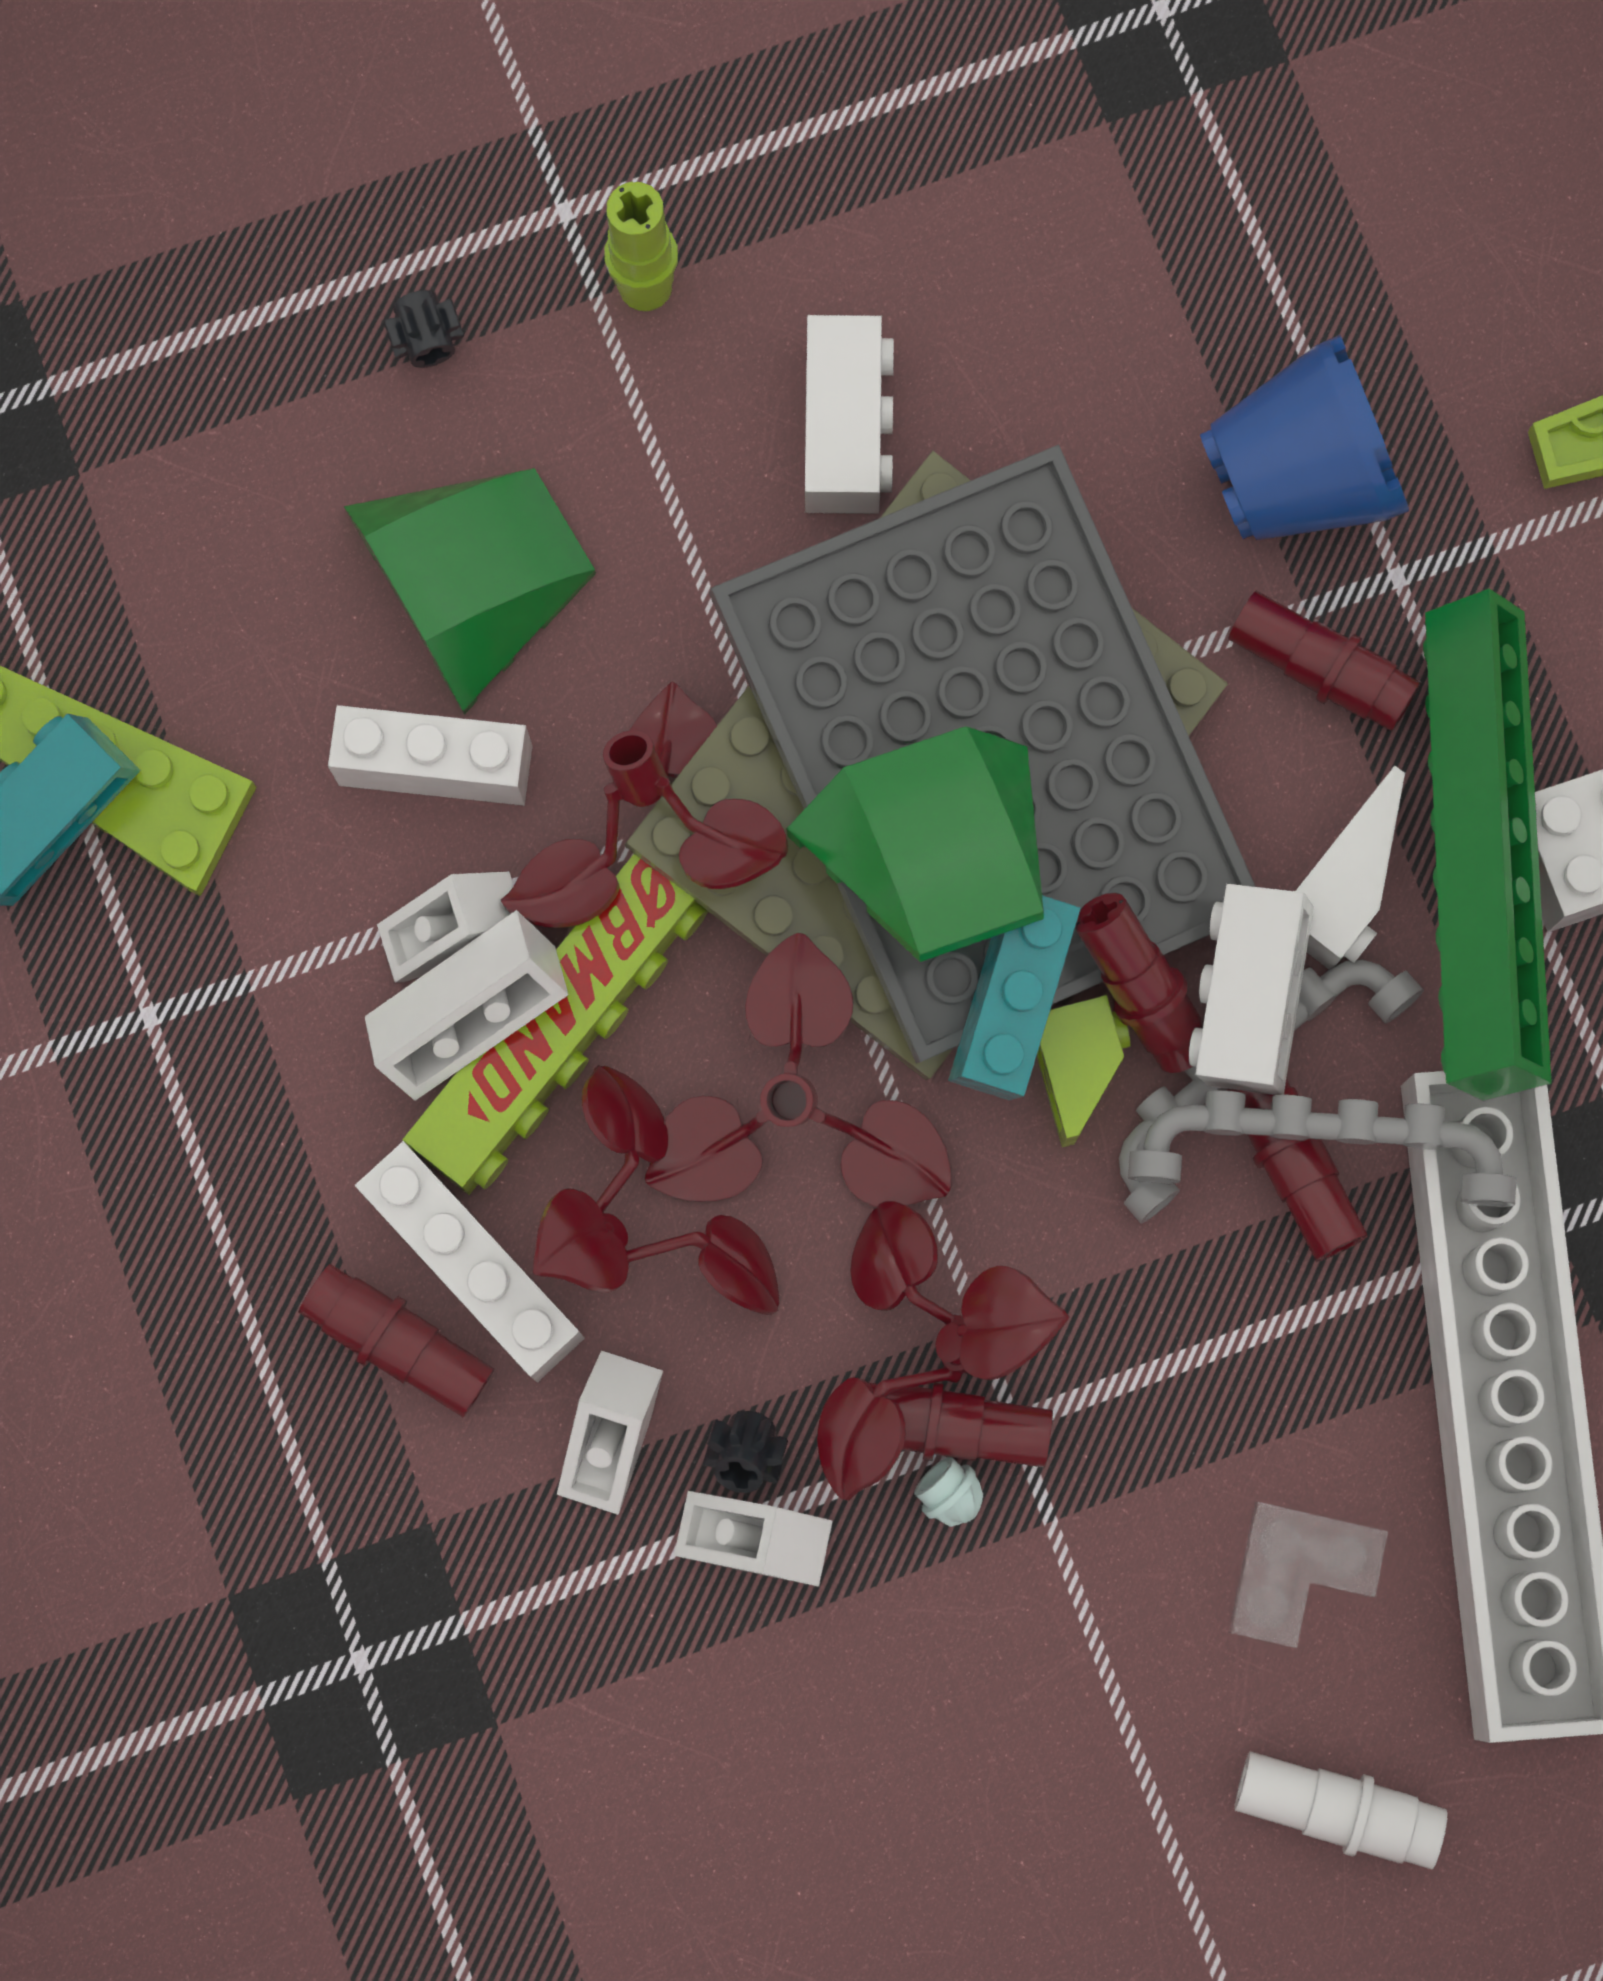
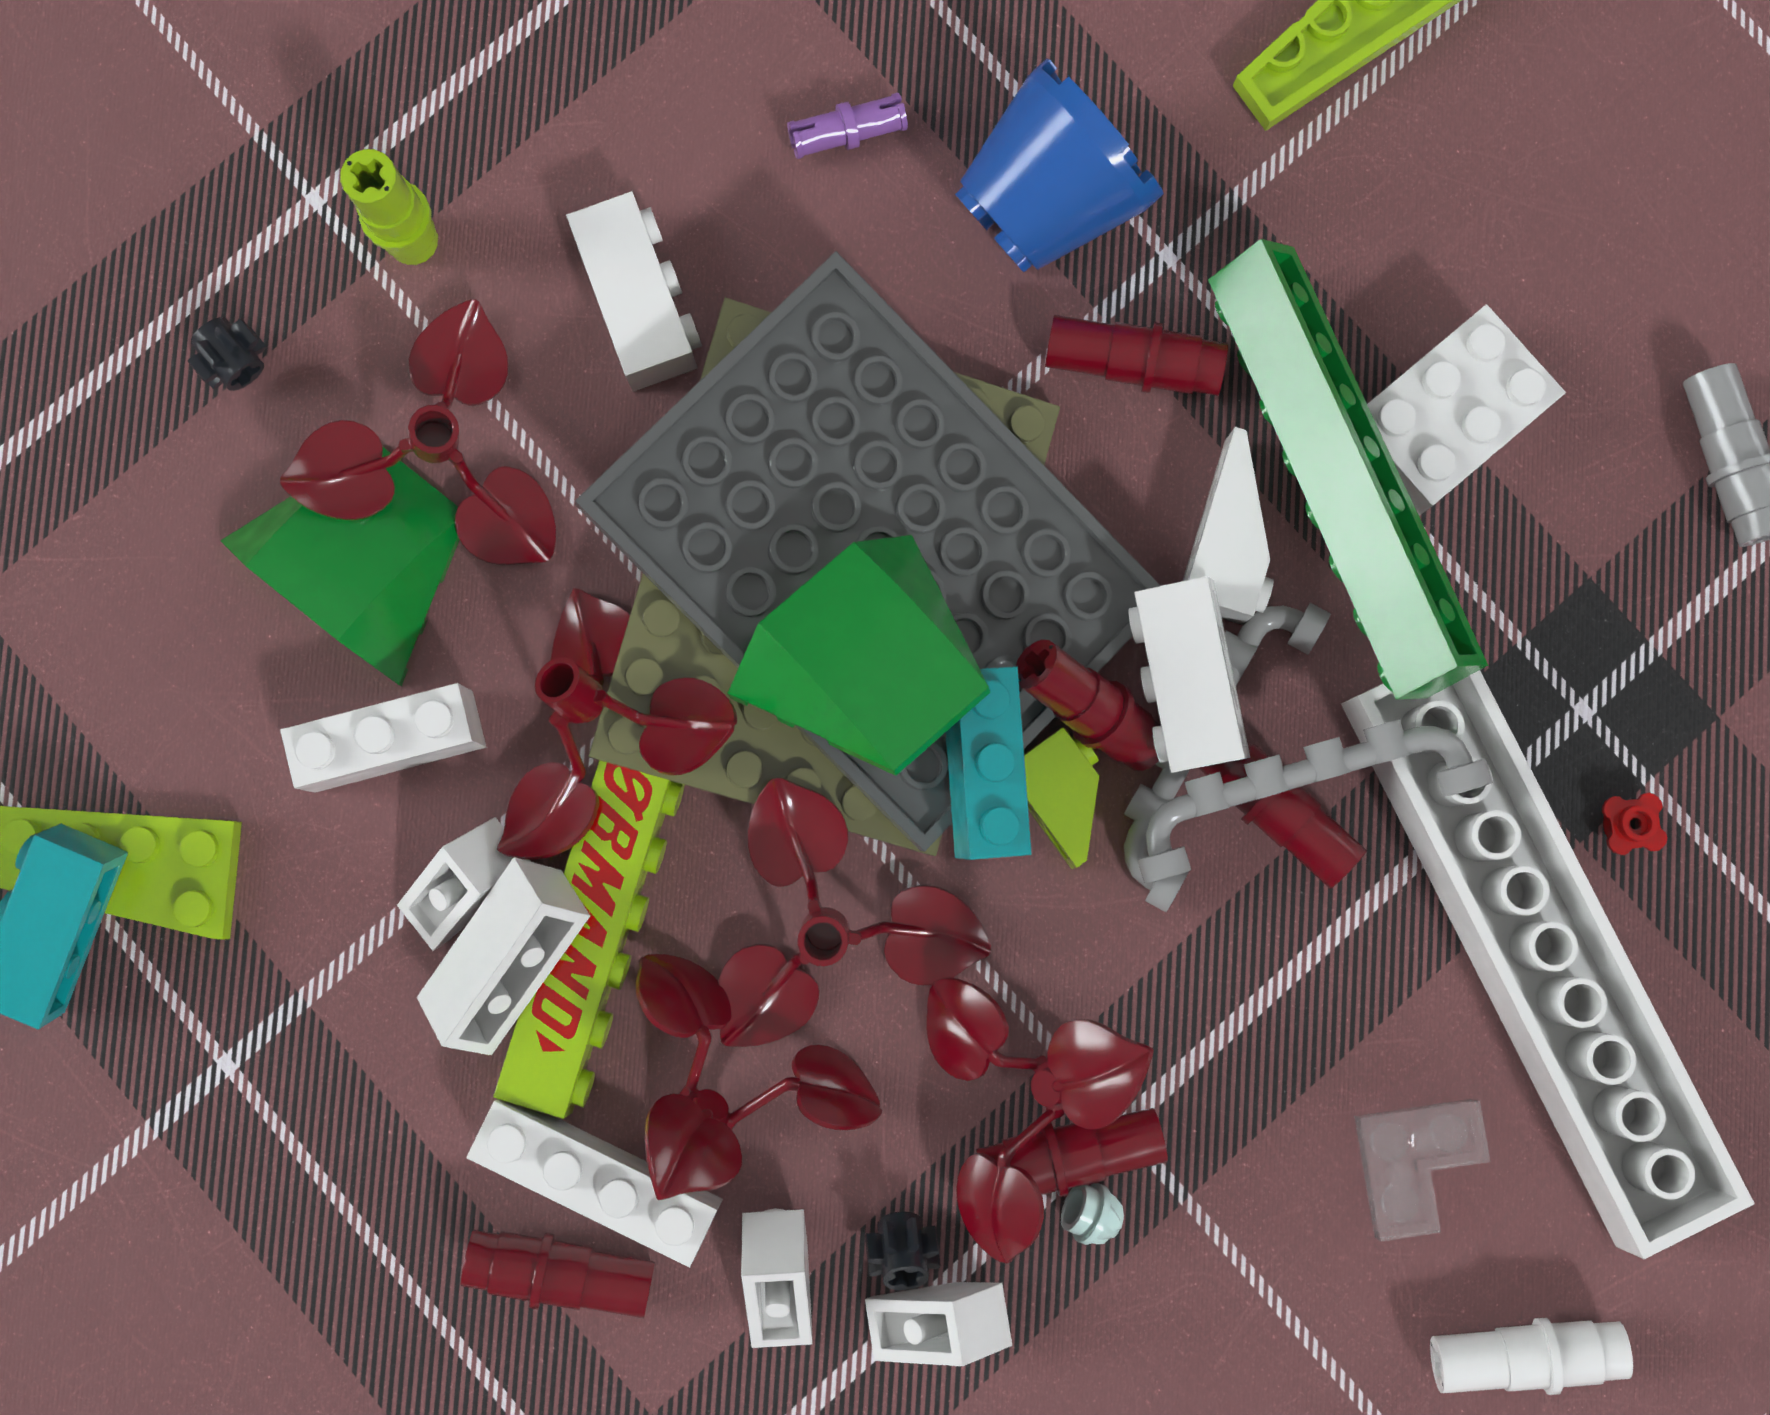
camera: 25 degrees left, 5 degrees up
none -> dark red plant [280,299,556,565]
none -> medium lavender pin [787,93,908,159]

